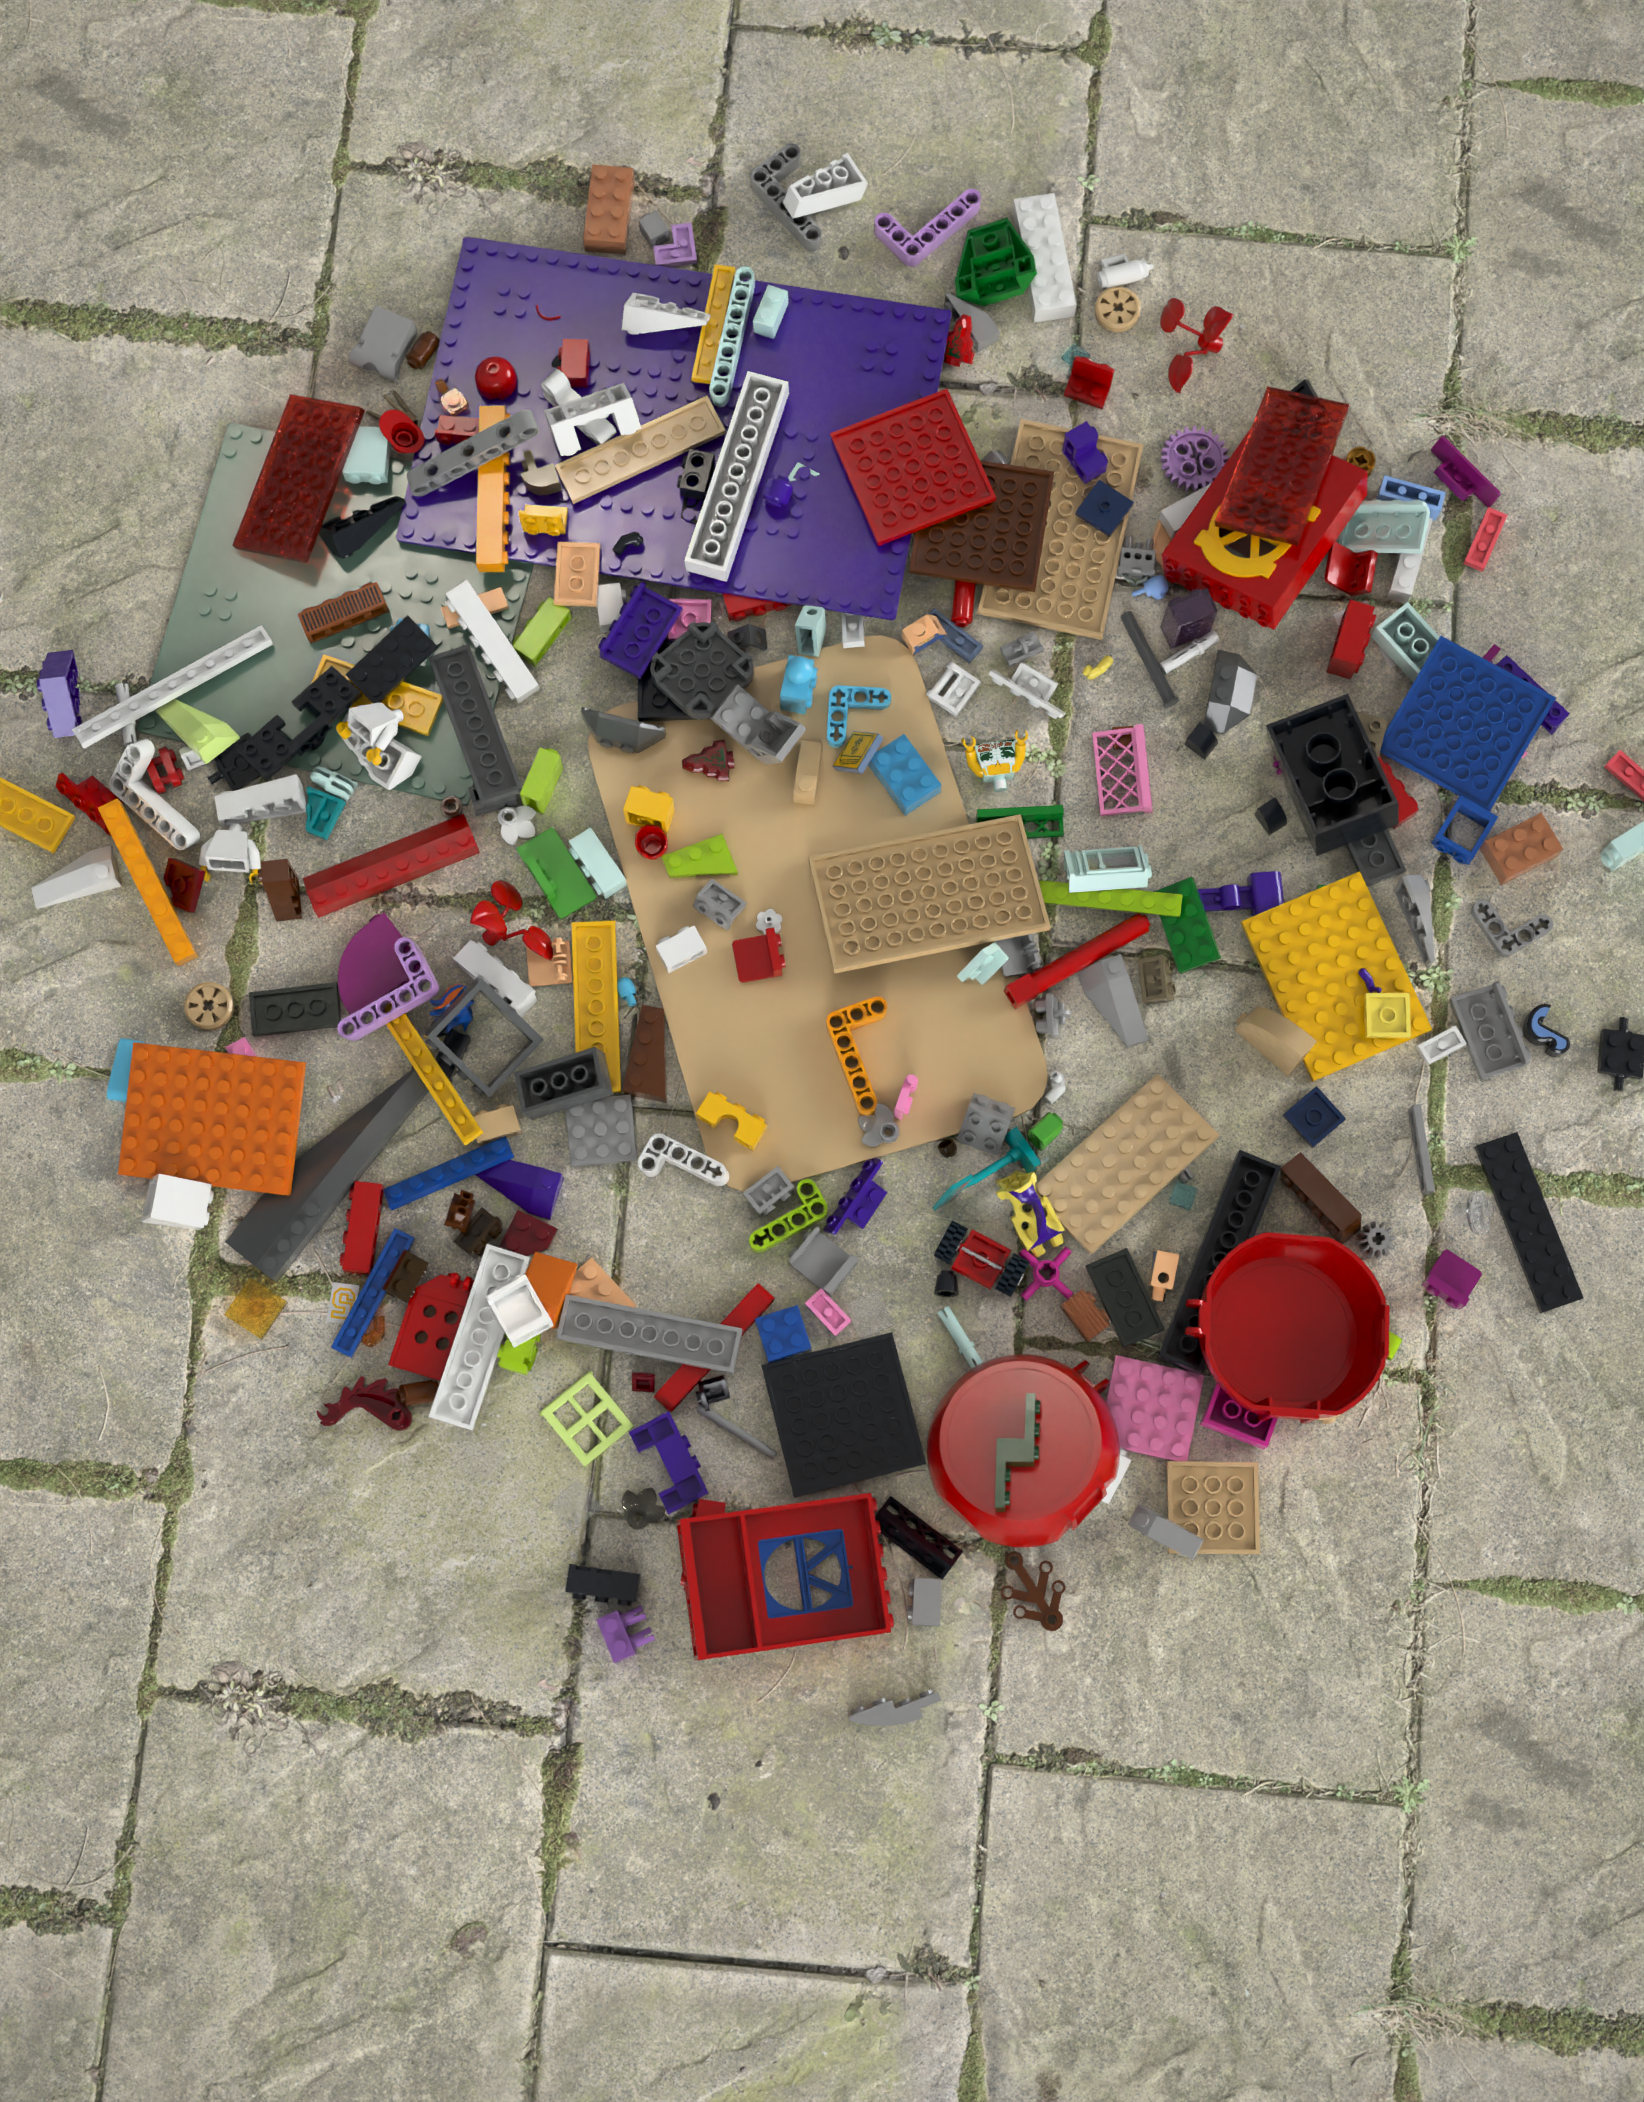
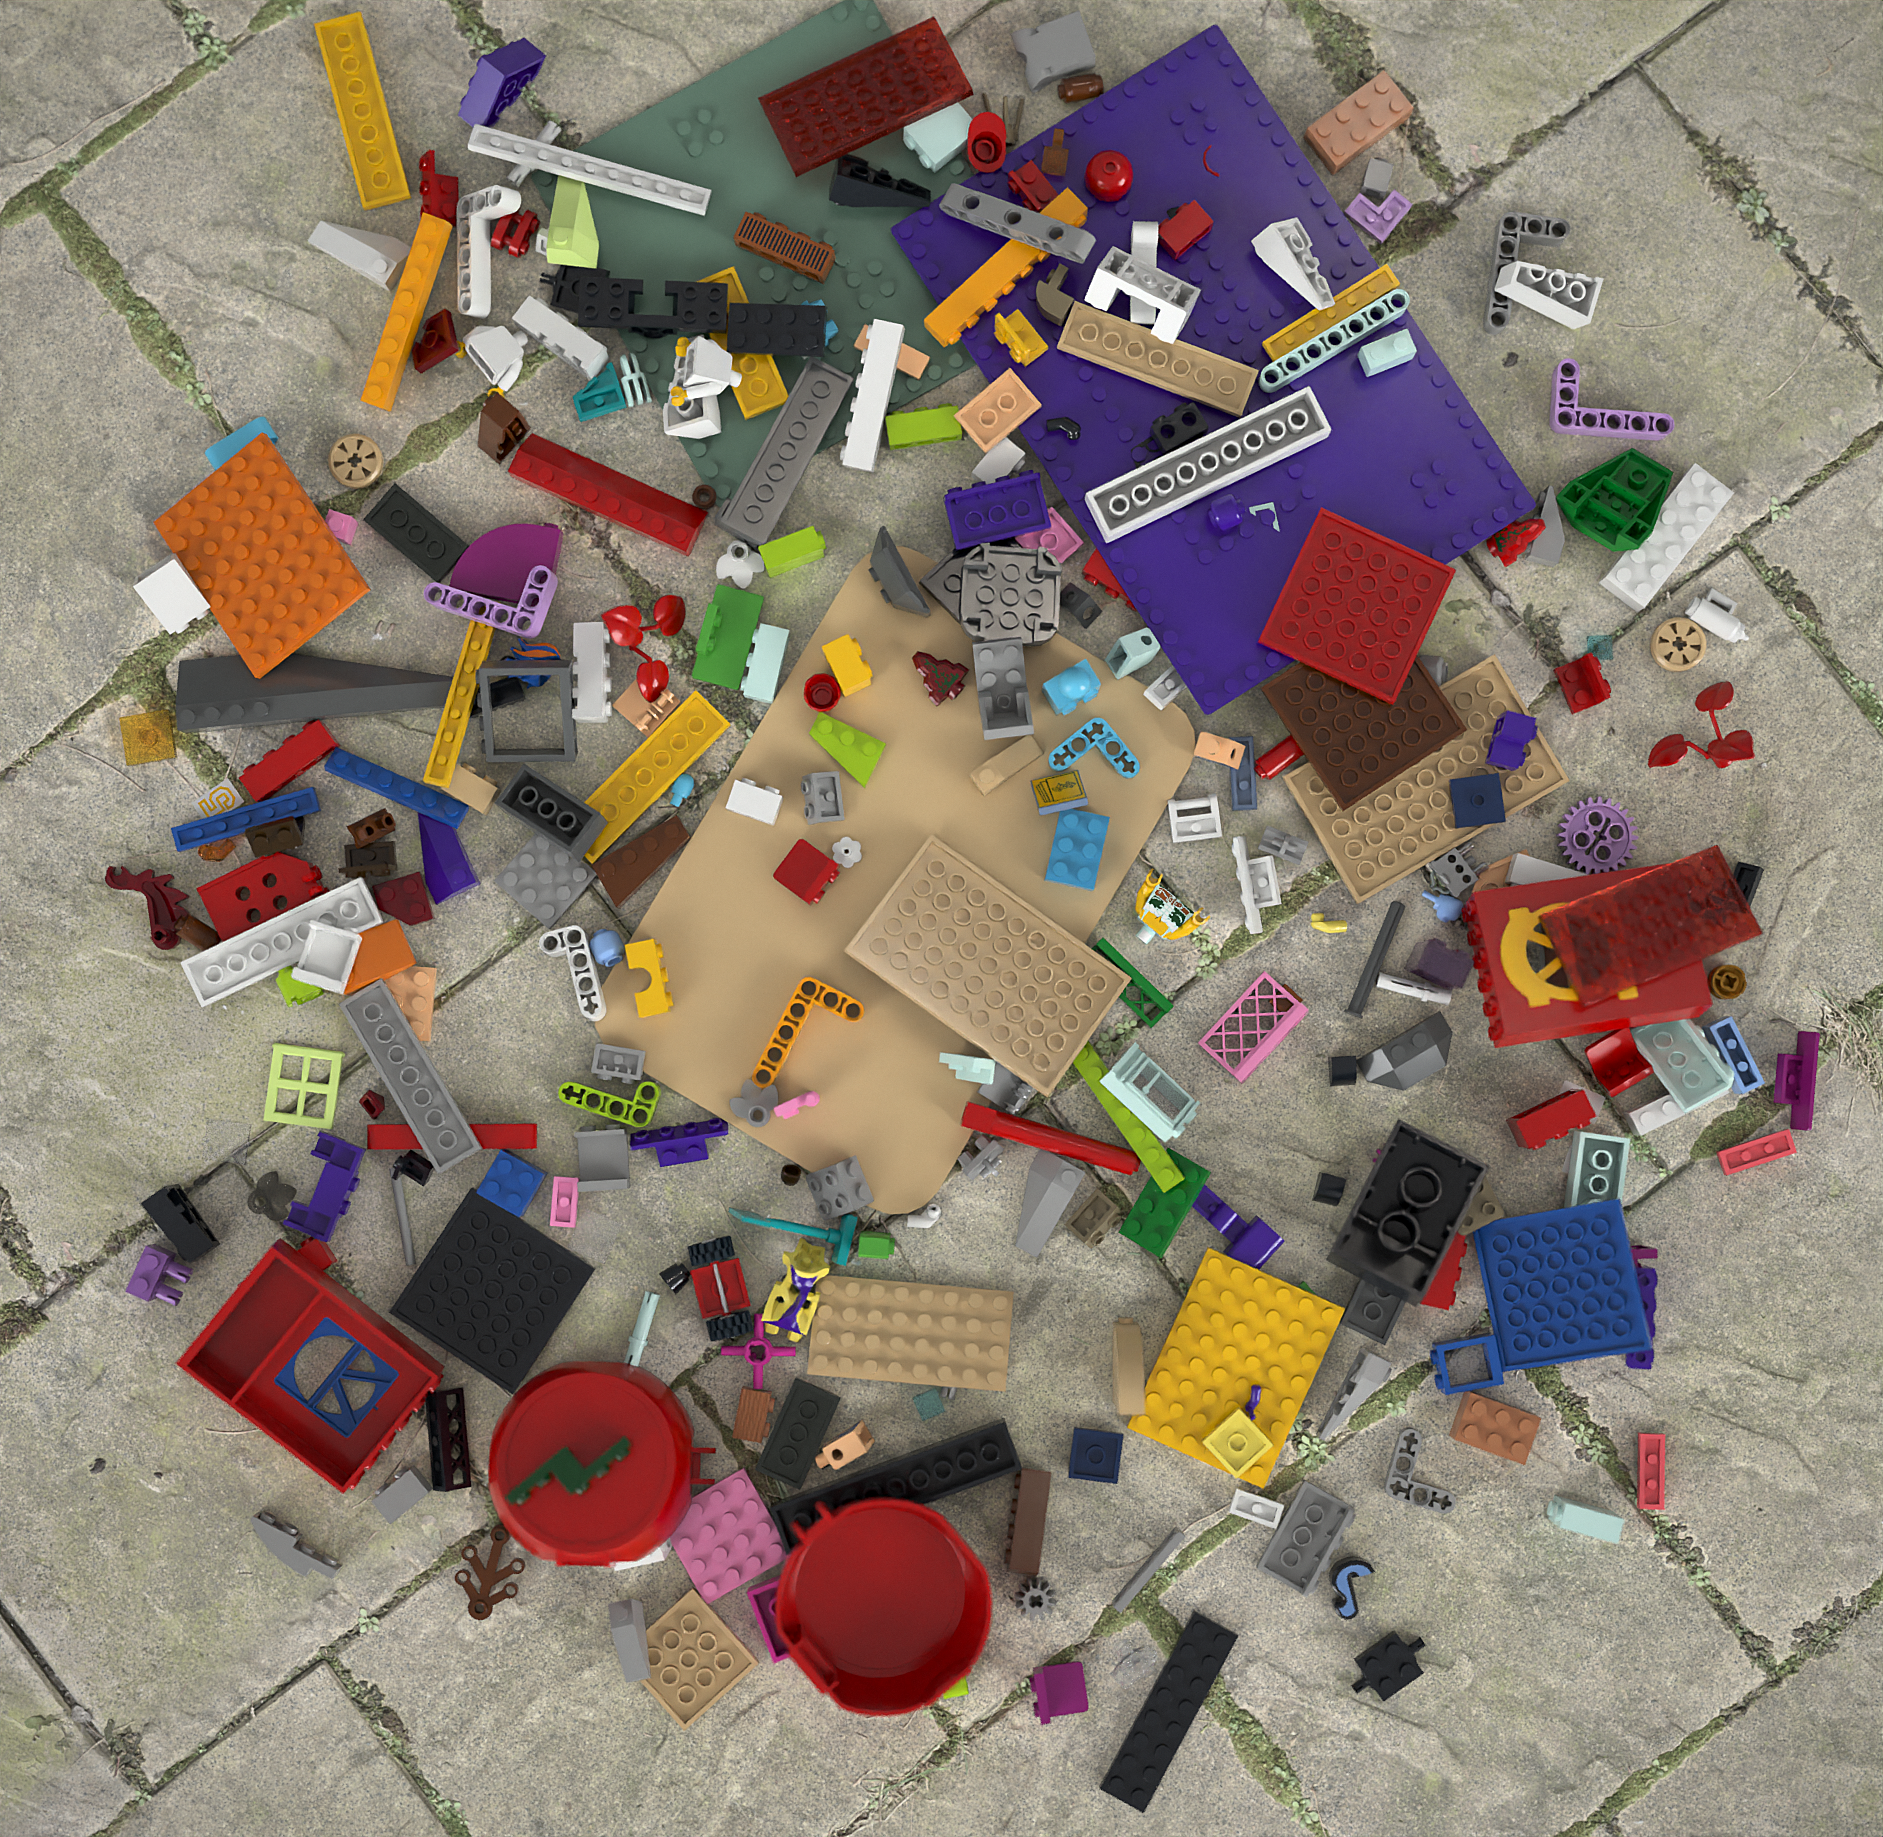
camera: 50 degrees right, 10 degrees up
none -> light blue head [589,929,625,967]

